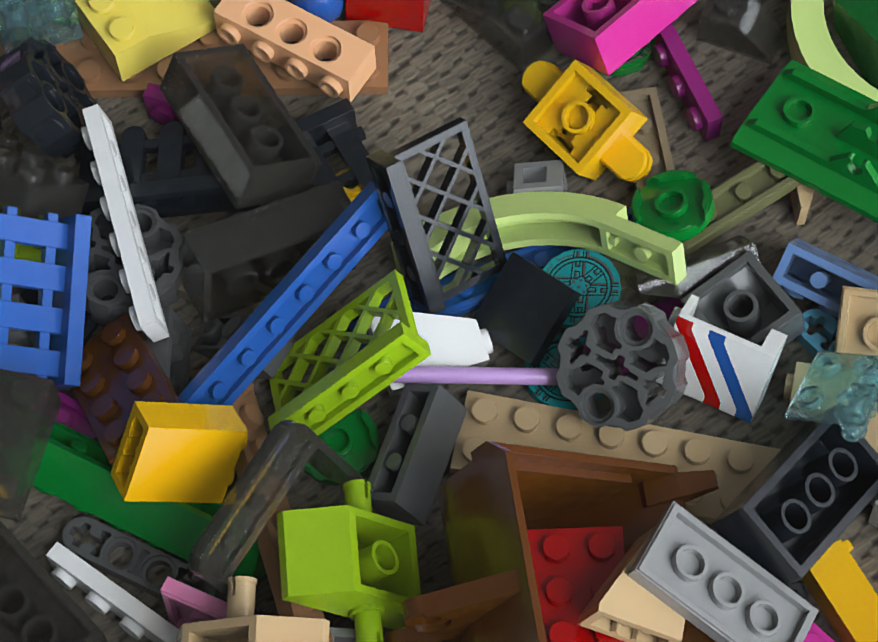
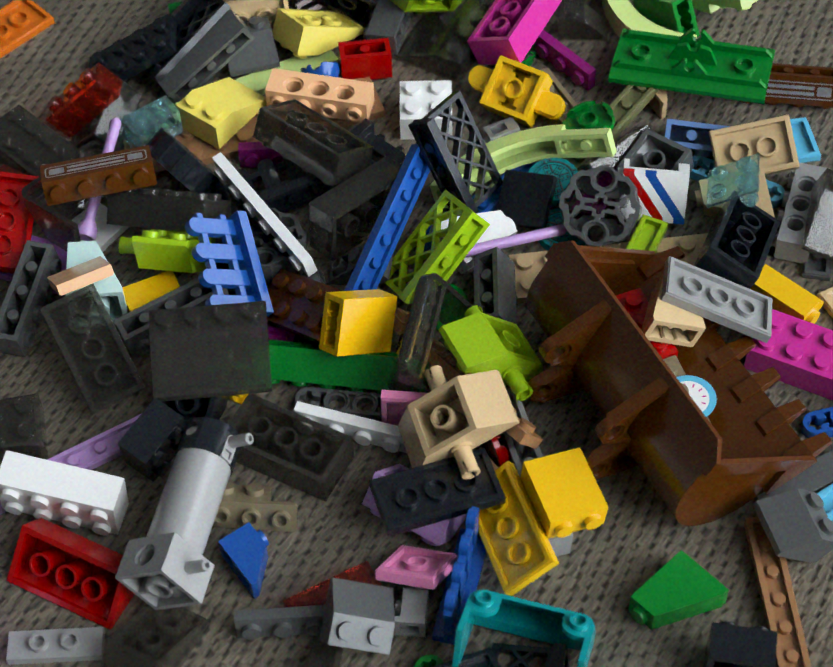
camera: 20 degrees left, 10 degrees down
none -> white brick [400,80,452,139]
none -> lime tile [625,214,668,252]

